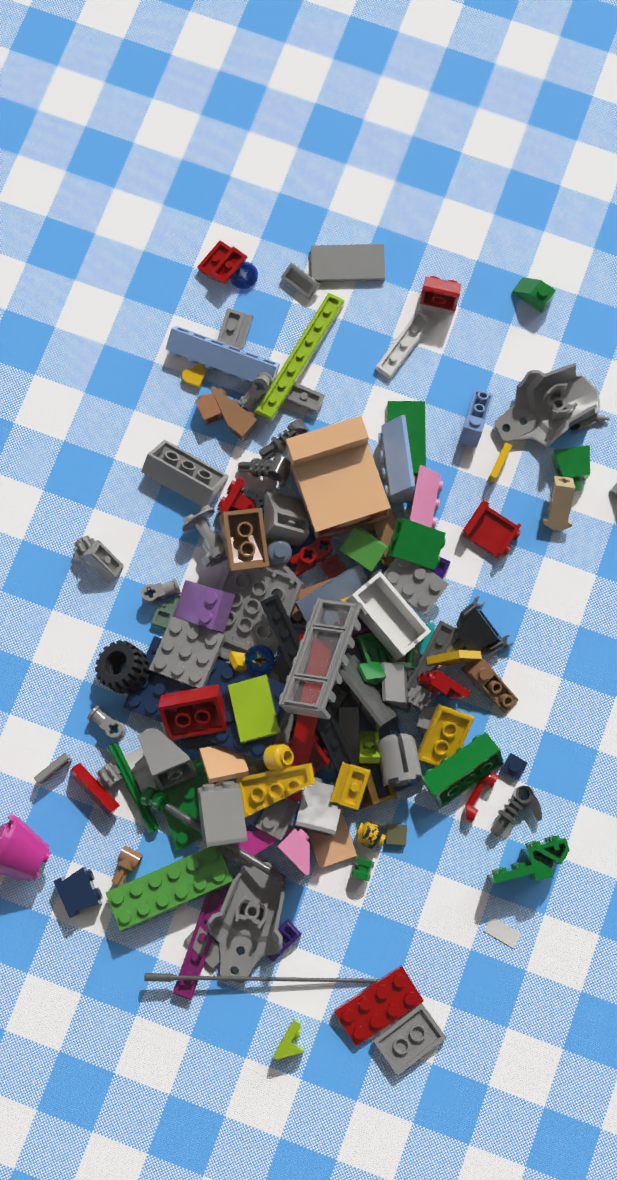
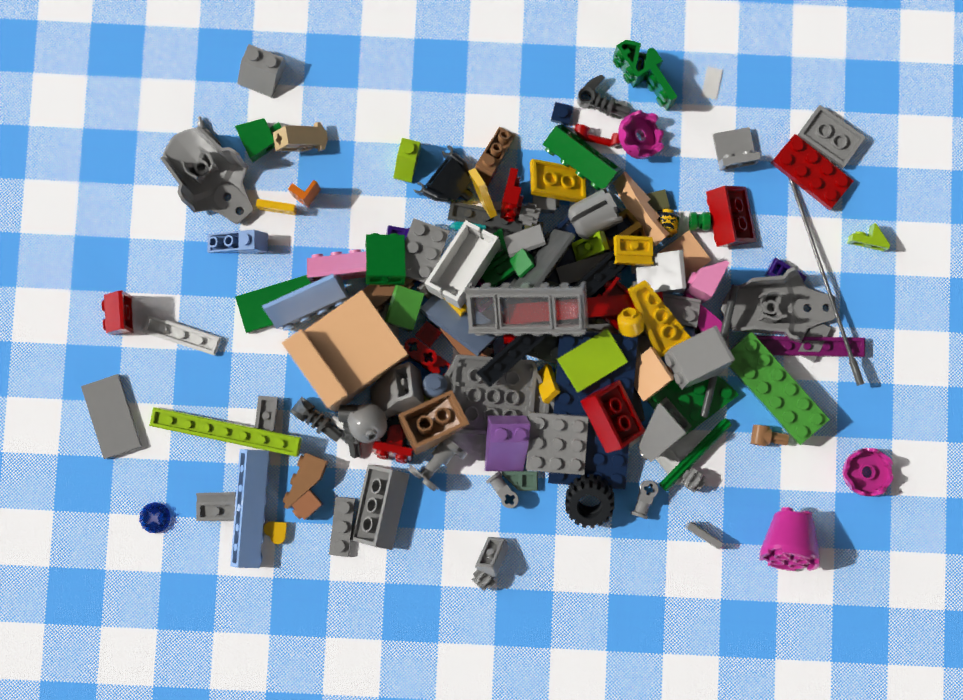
camera: 110 degrees left, 5 degrees up
dark blue hips [53,866,103,918] -> none
red slope [70,763,120,817] -> none
green wheel [141,786,169,812] -> none
red slope [197,240,248,285] -> none
light grey connector [240,372,273,410] -> none
clear blue gear [244,644,274,676] -> none
light grey tile [280,262,321,300] -> none
red panel [460,500,522,560] -> none
green slope [512,277,556,313] -> none
none -> orange panel [288,180,321,207]
none -> light grey plate [329,497,356,557]
none -> light grey cylinder [347,404,387,443]
none -> lime slope [393,138,421,183]
none -> light nougat slope [613,171,669,247]
none -> dark pink plate [618,110,664,159]
none -> red slope [706,186,757,247]
none -> light grey bracket [713,127,761,171]
none -> dark pink plate [842,448,893,496]

